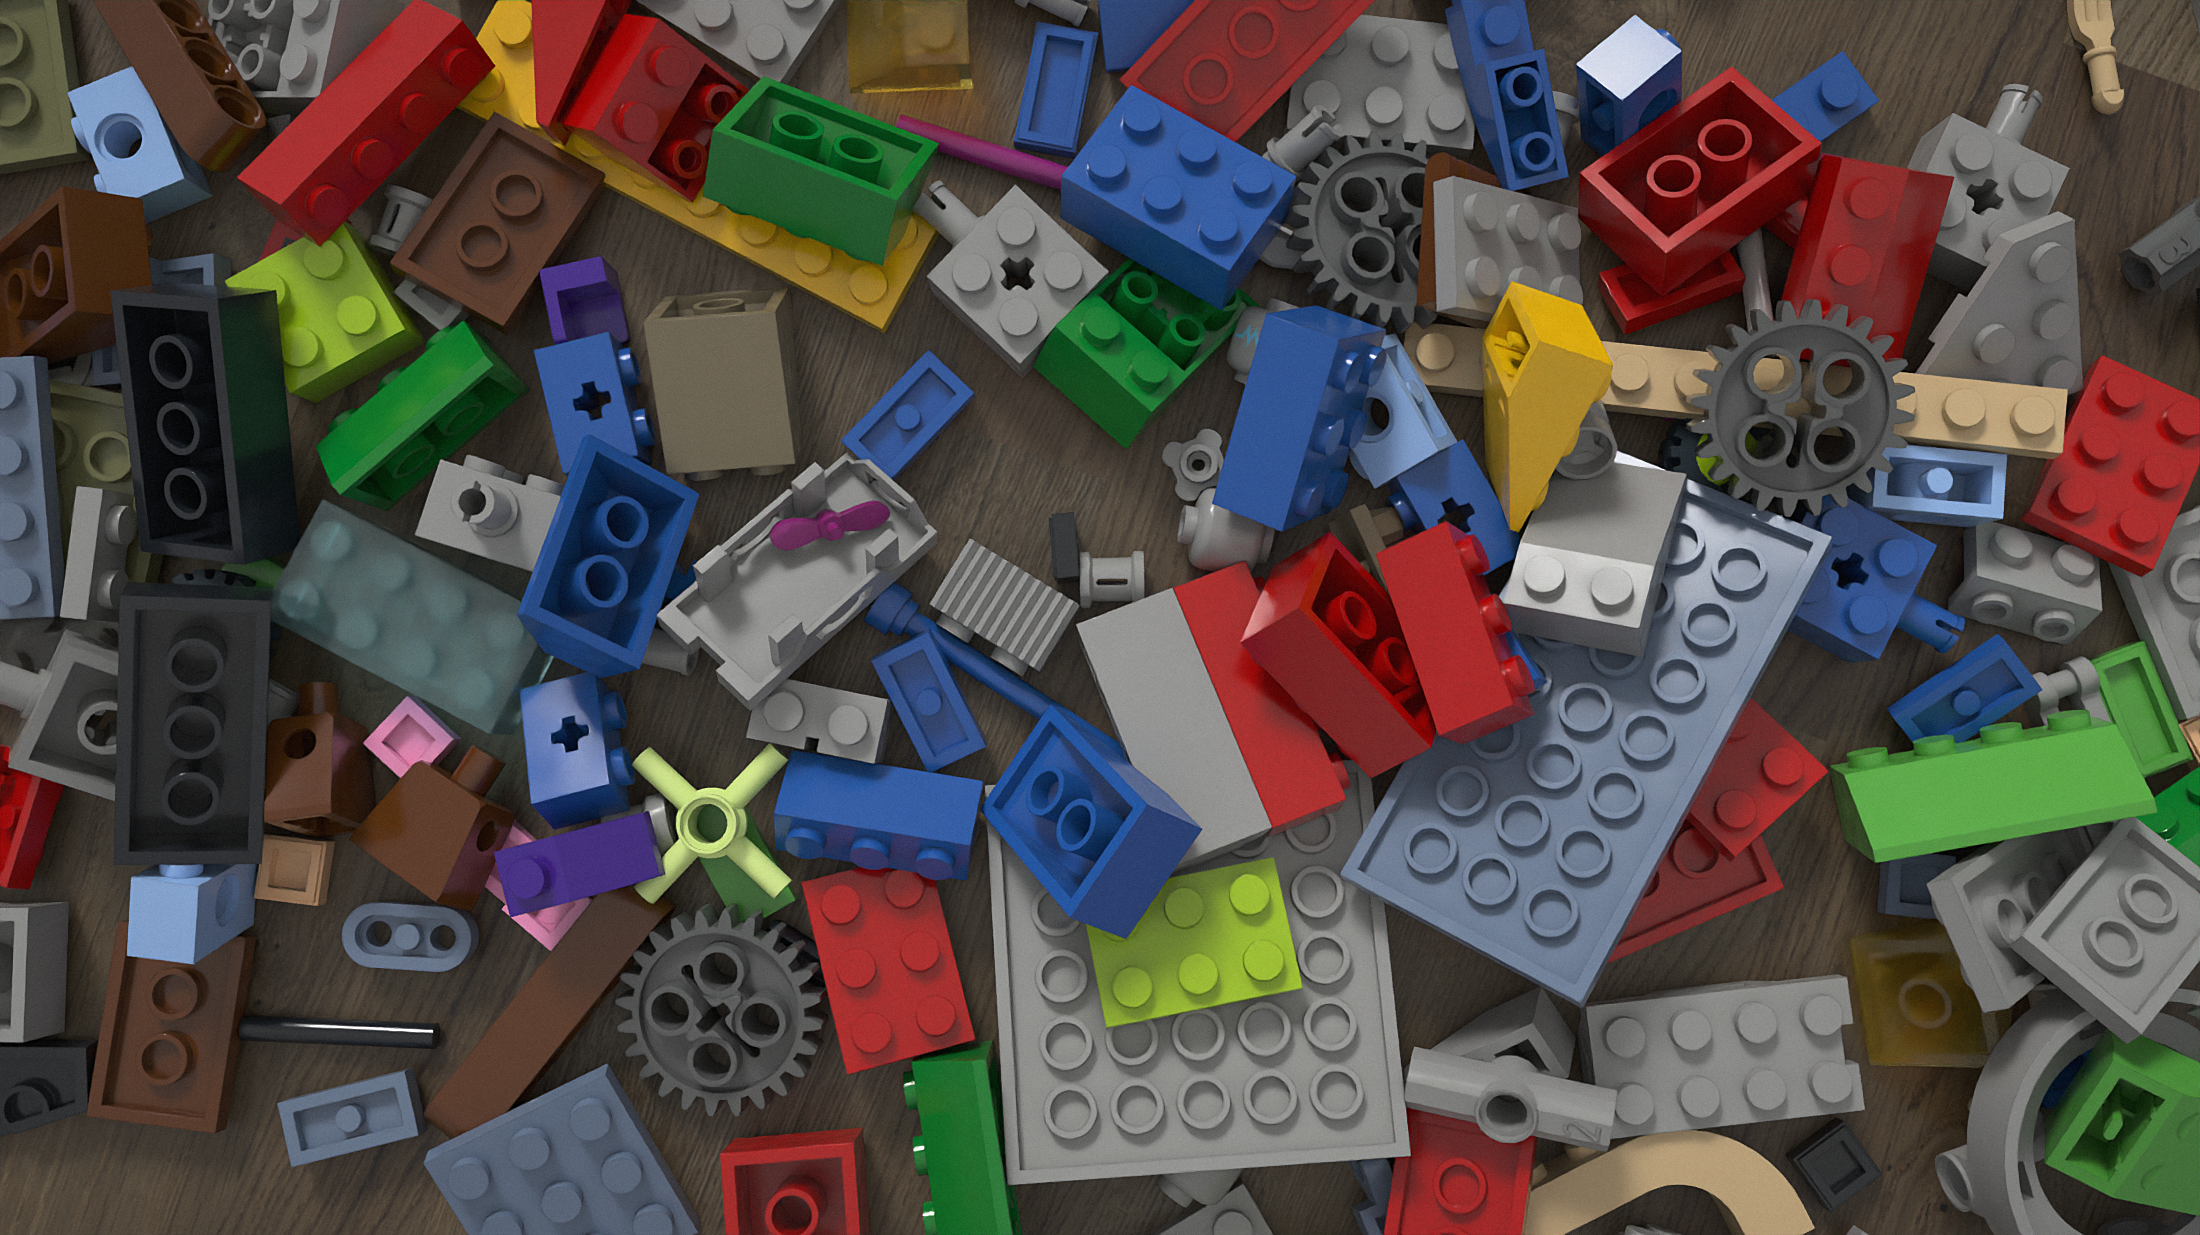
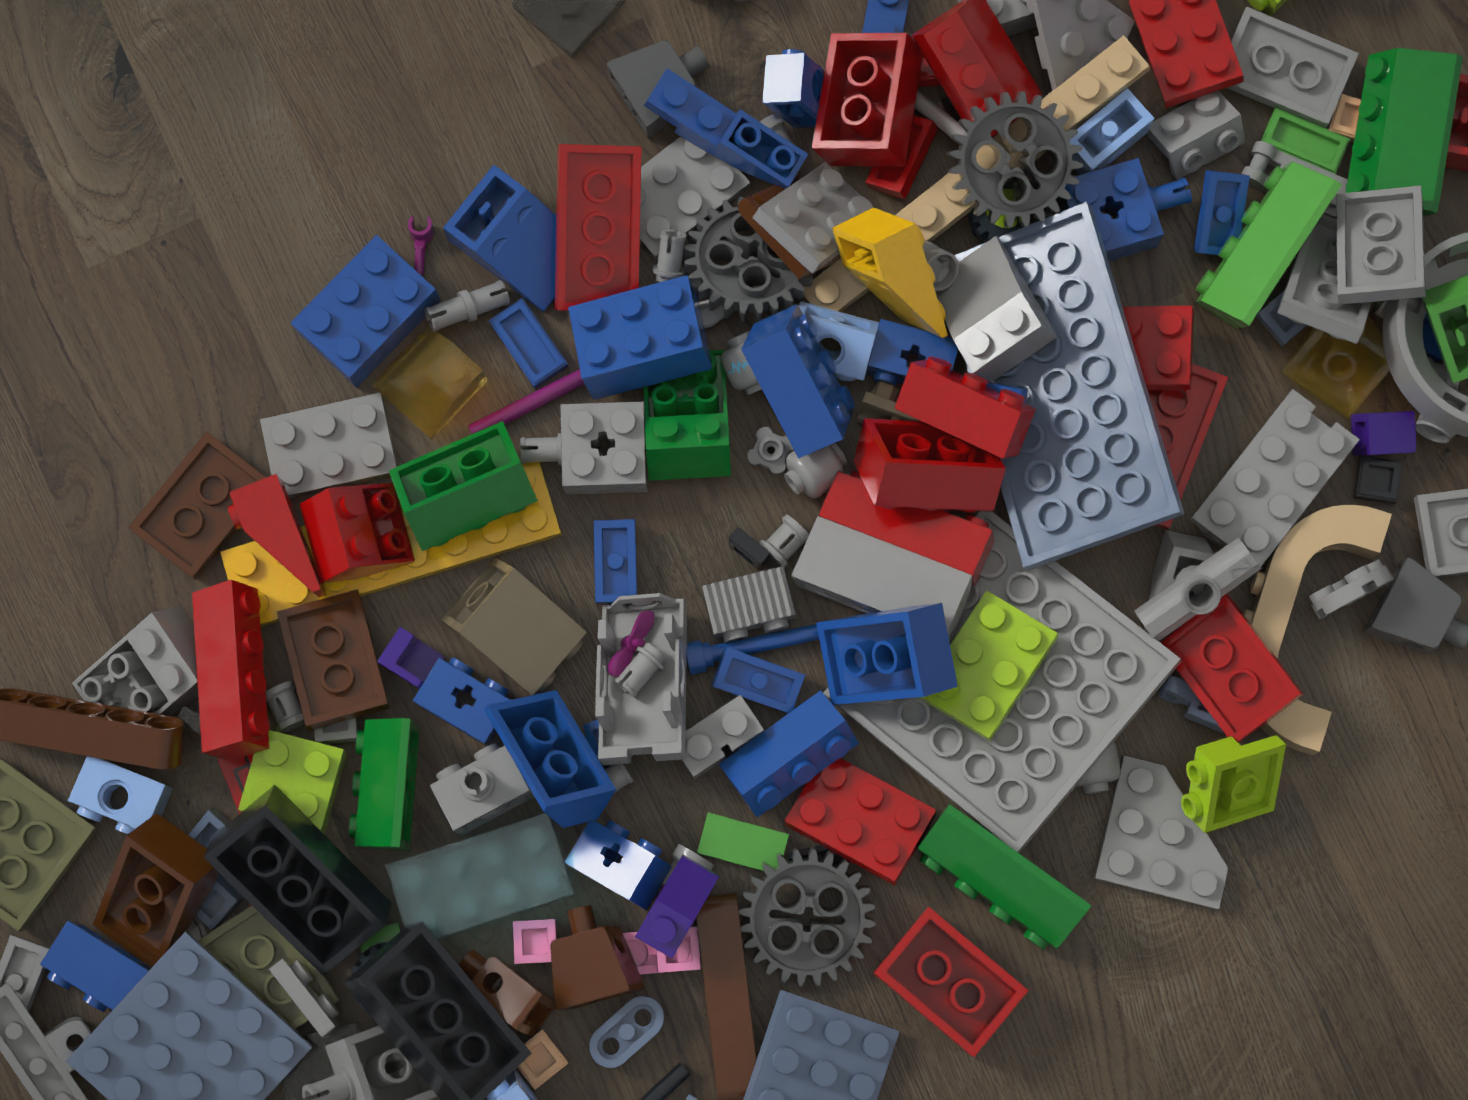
camera: 40 degrees left, 5 degrees down
yellowish green bar [632,743,792,904] -> none
none -> light grey pin [614,643,666,698]
none -> dark purple panel [1351,411,1416,455]

